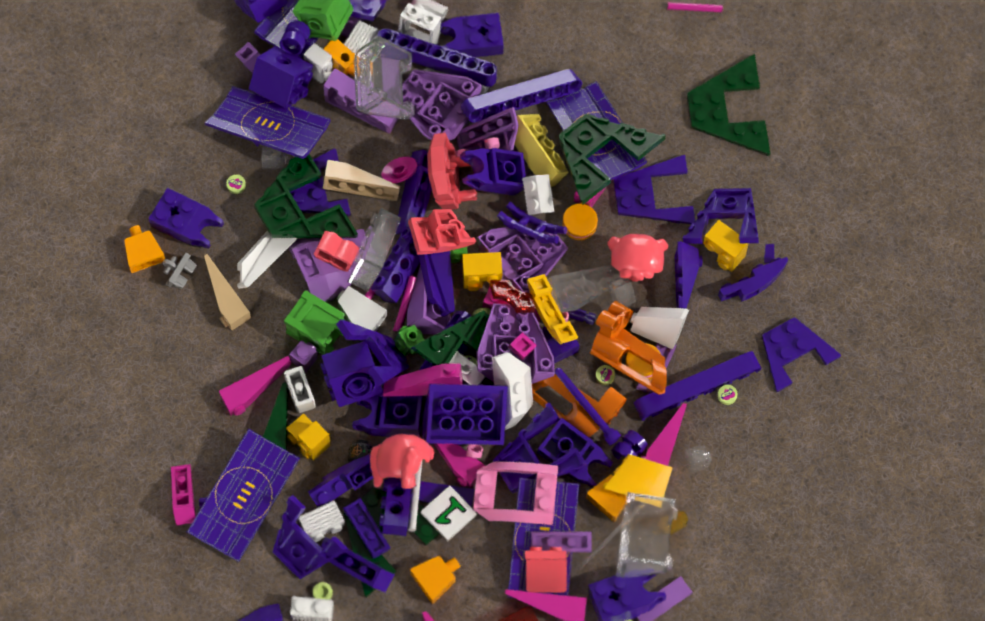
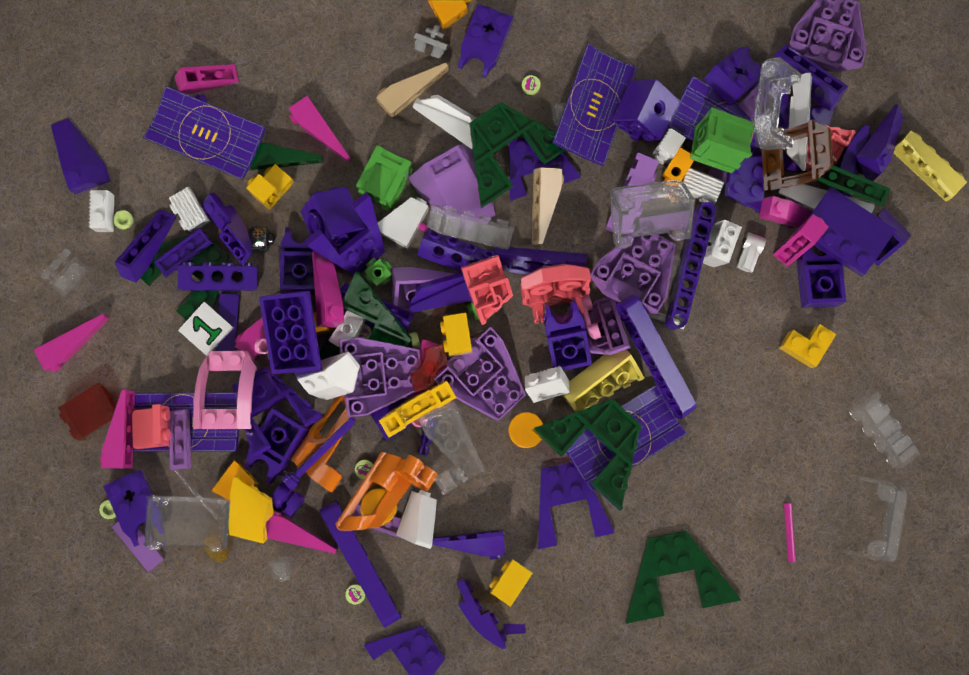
camera: 85 degrees right, 15 degrees up
medium lavender brick [235,42,260,74] -> none
dark purple wing [273,496,348,579] -> none
dark purple wheel [279,20,311,56] -> none
white brick [284,366,315,413] -> none
medium lavender brick [289,340,318,373] -> none
coral brick [313,231,359,272] -> none
coral piece [370,434,434,489] -> none
dark pink dish [381,157,417,183] -> none
dark pink bar [393,276,417,332] -> none
white bar [408,462,422,532] -> none
light orange torso [410,556,461,604] -> none
dark purple brick [440,13,504,57] -> none
dark purple piece [497,201,567,244] -> none
dark pink plate [508,332,537,361] -> none
coral piece [607,234,668,282] -> none
dark purple wing [683,188,759,244] -> none

